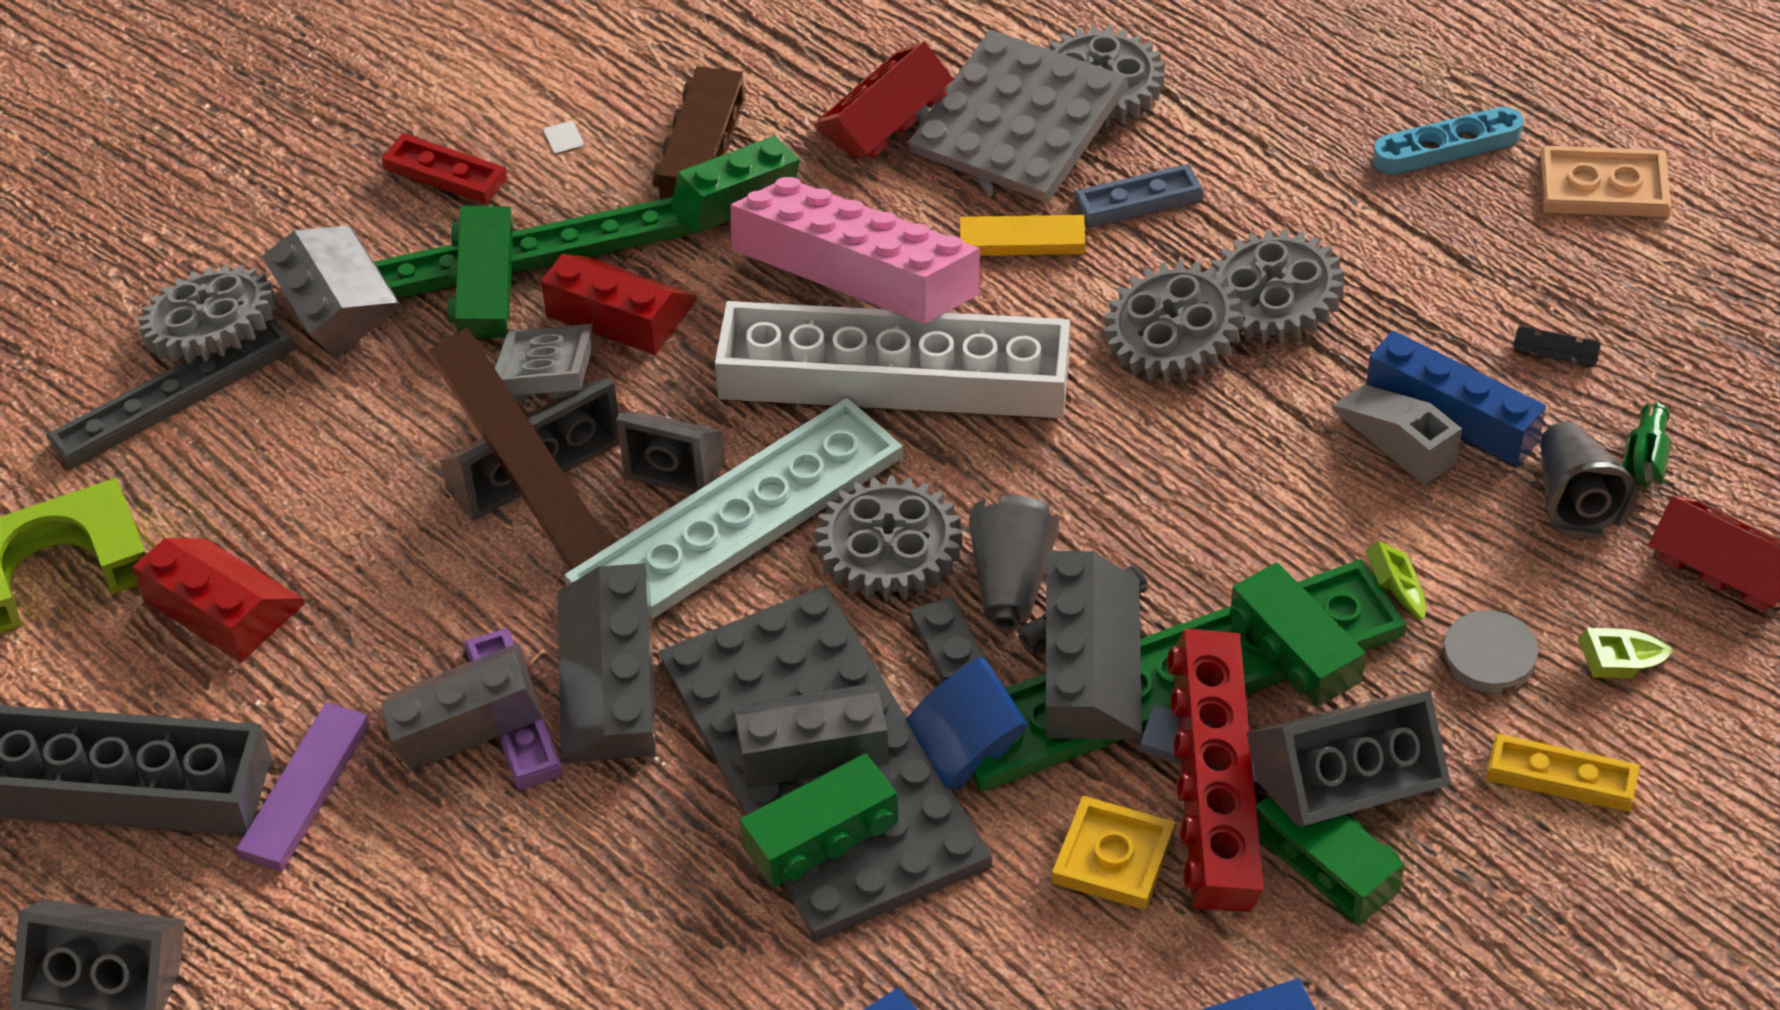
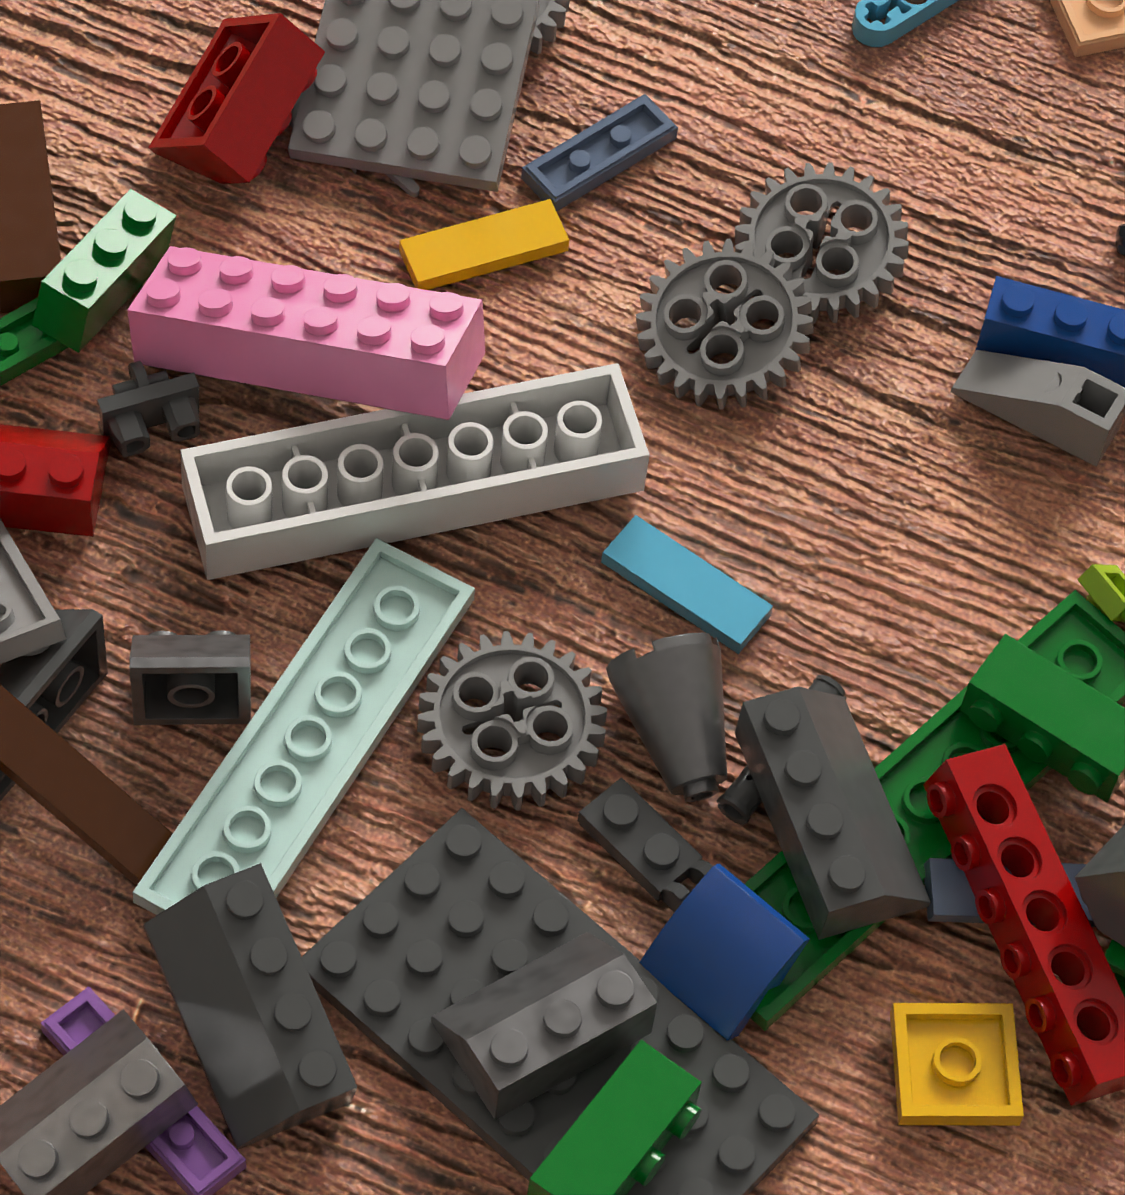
camera: 30 degrees left, 10 degrees up
none -> dark grey hips [97,361,200,457]
none -> medium azure tile [601,515,773,654]

